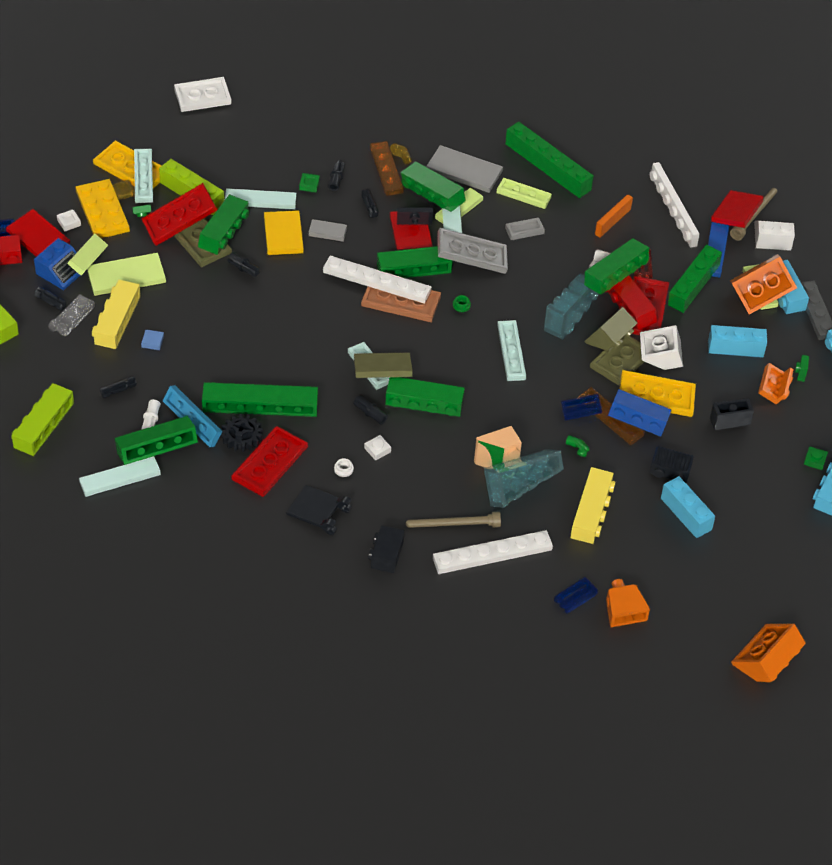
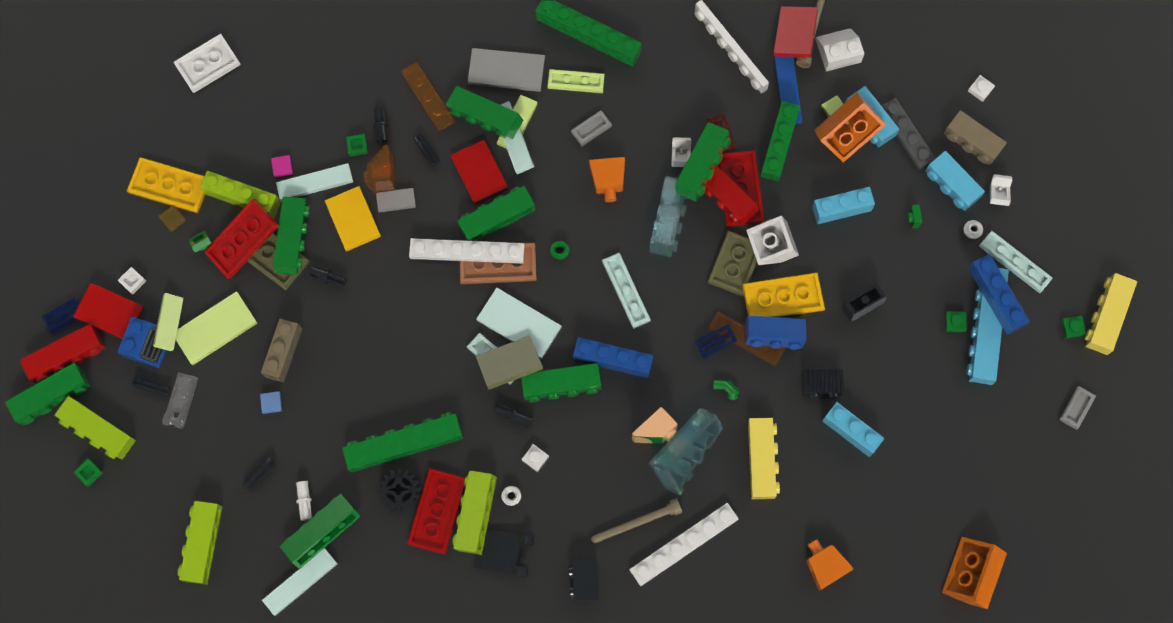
camera: 10 degrees left, 25 degrees up
yellow plate [76,179,130,238] -> none
light yellow brick [92,280,140,349] -> none
light aqua tile [134,149,153,203] -> none
dark azure plate [163,385,222,447] -> none
clear yellow arm [390,143,412,164] -> none
black plate [397,208,433,225] -> none
light grey tile [438,228,508,274] -> none
clear blue tile [554,577,598,614] -> none
olive slope [585,307,637,351] -> none
orange tile [595,195,633,238] -> none
orange bracket [758,363,794,404] -> none
none -> dark tan brick [261,319,302,383]
none -> dark pink tile [271,155,293,178]
none -> clear orange slope [364,145,396,194]
none -> lime brick [453,471,497,555]
none -> light aqua tile [476,288,562,359]
none -> blue brick [573,337,653,378]
none -> orange torso [589,157,625,202]

